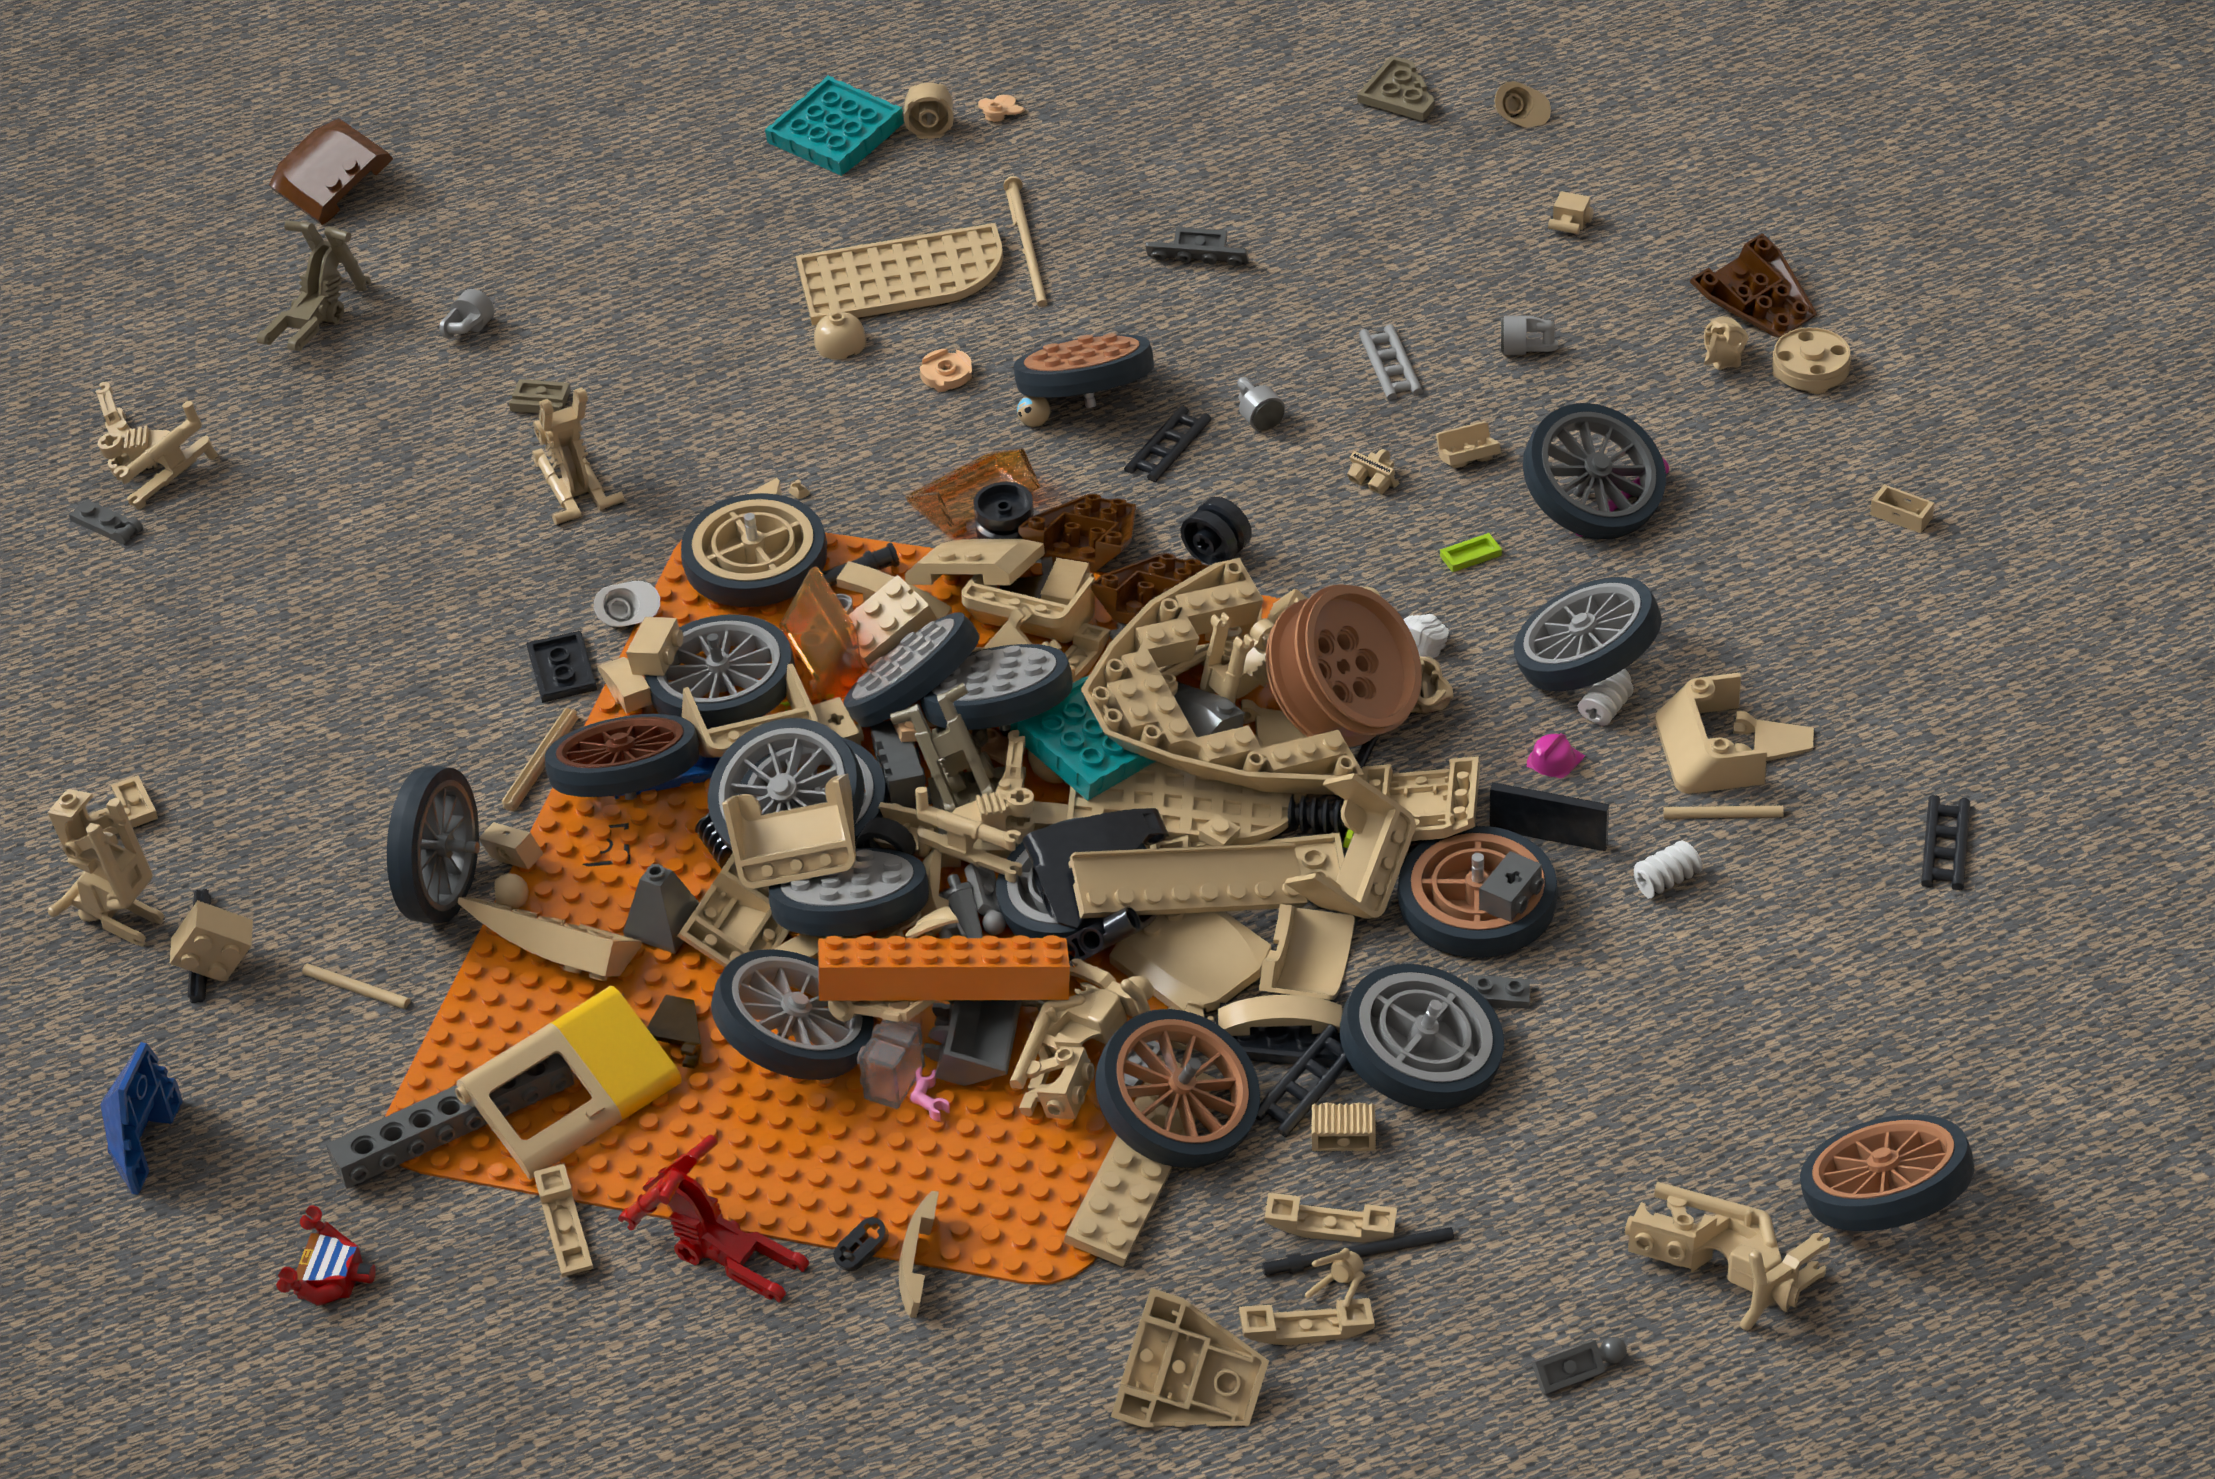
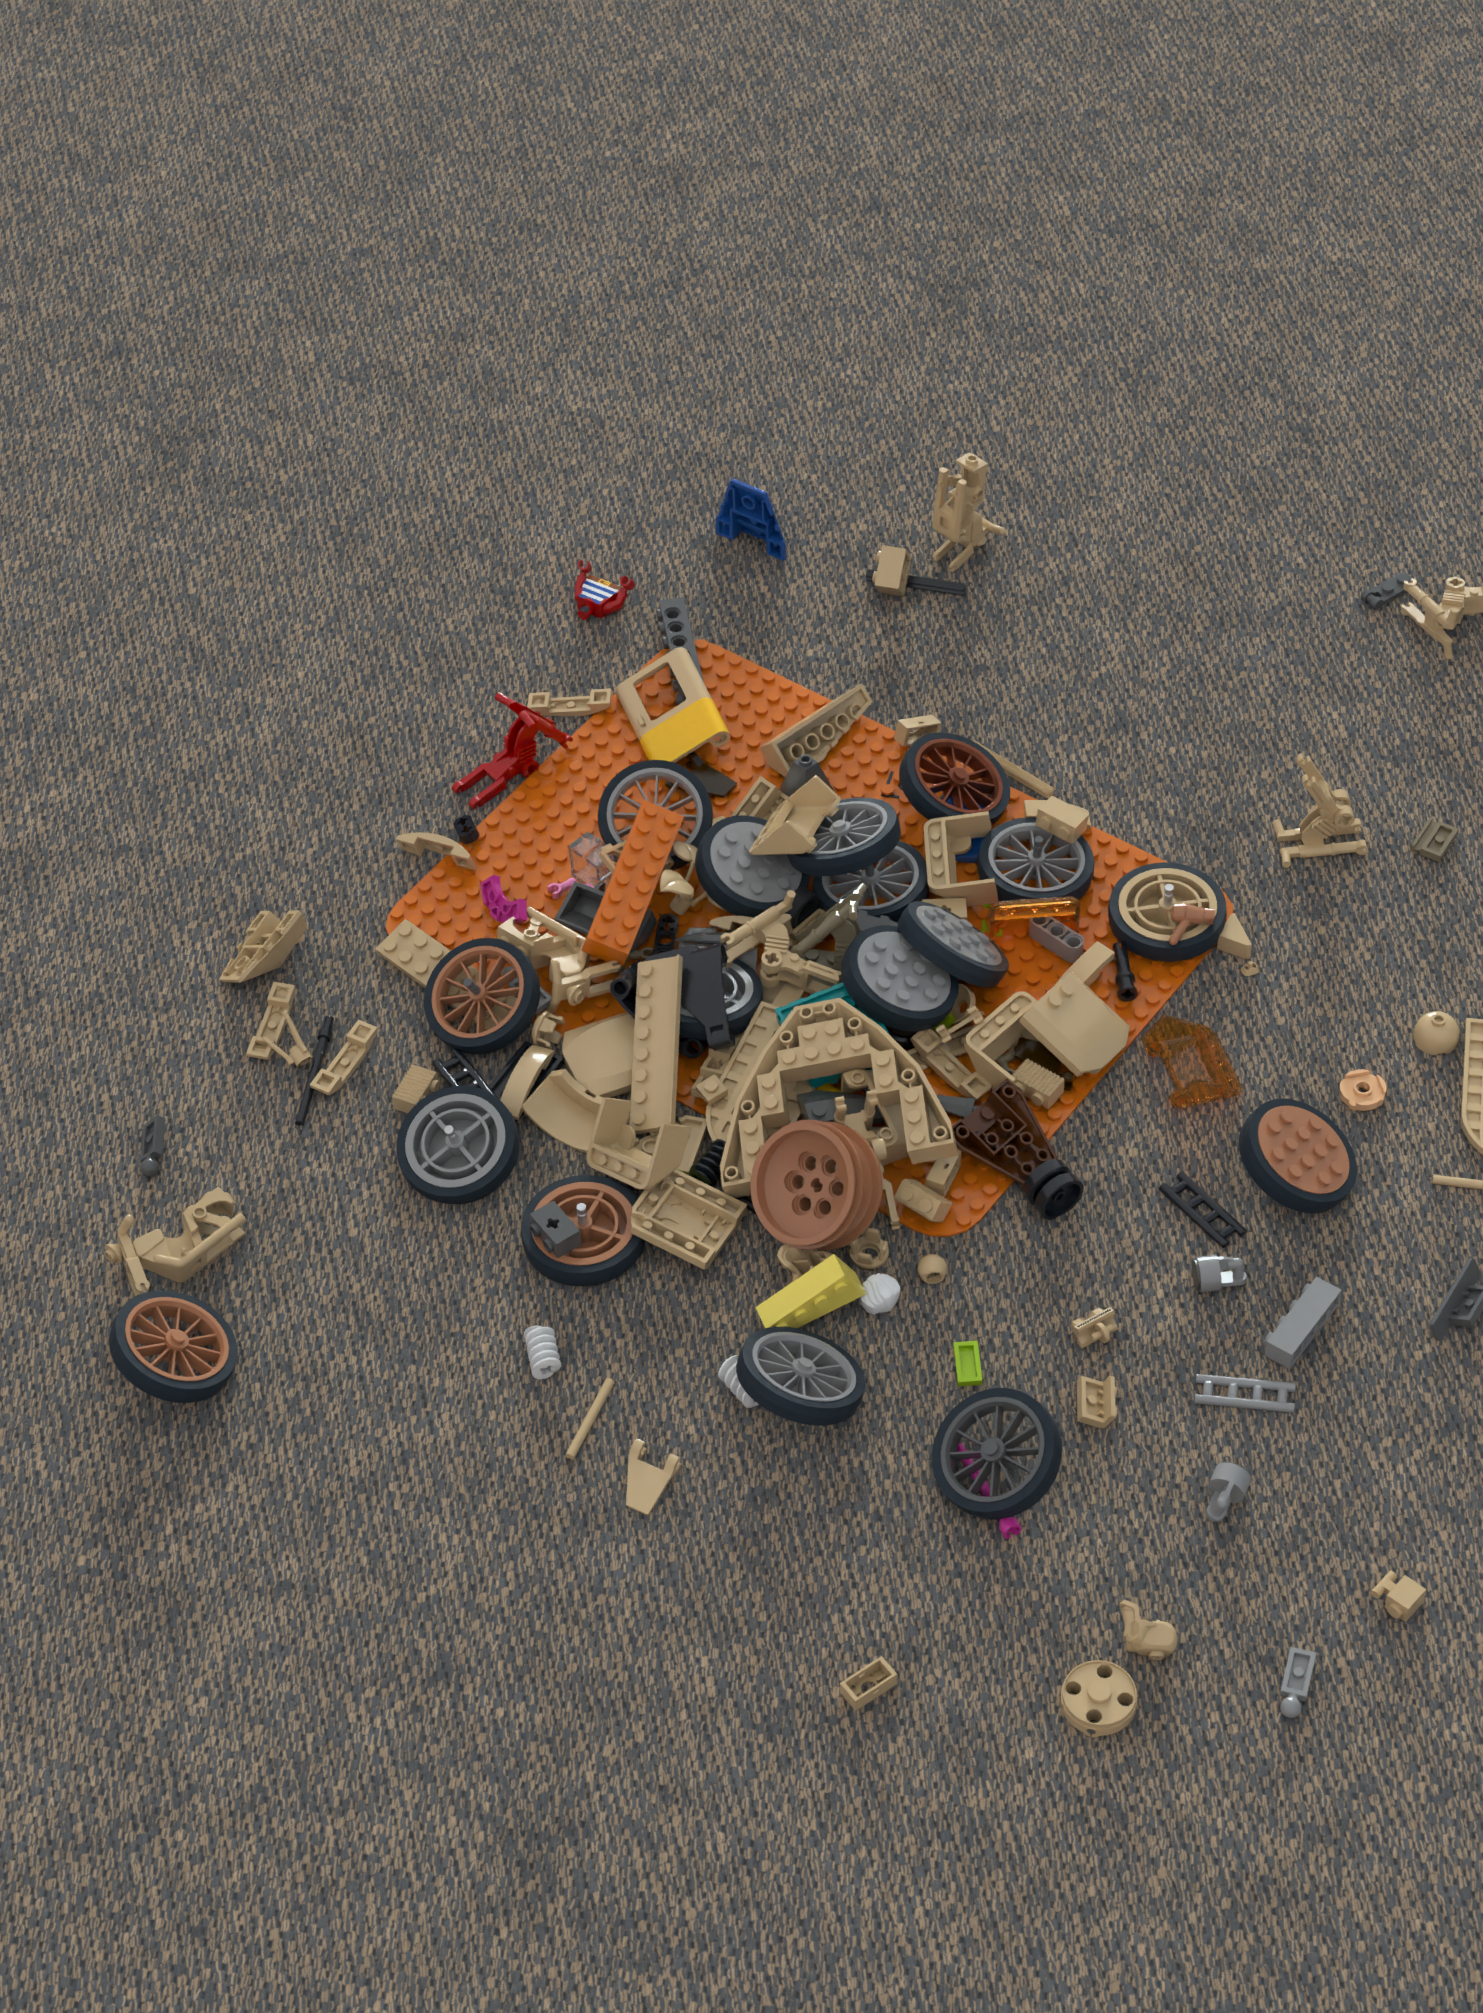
camera: 110 degrees right, 5 degrees up
tan plate [93,775,158,834] -> none
tan bar [302,963,411,1009] -> none
wheel [387,765,480,924] -> none
tan piece [495,873,529,911] -> none
black tile [526,631,597,703] -> none
white piece [594,581,660,628] -> none
tan piece [833,575,938,670] -> none
black wheel [973,481,1034,539] -> none
reddish brown wedge [1018,494,1136,572] -> none
dark grey plate [1467,975,1530,1008] -> none
black tile [1490,782,1609,851] -> none
dark pink piece [1527,733,1585,779] -> none
tan windscreen [1655,673,1767,794] -> none
reddish brown wedge [1690,233,1817,338] -> none
black bar [1921,795,1970,890] -> none
none -> dark pink tile [481,875,527,925]
none -> light yellow wedge [755,1254,866,1328]
none -> nougat piece [1169,904,1215,945]
none -> light grey brick [1264,1277,1342,1369]
none -> light grey plate [1280,1647,1316,1718]

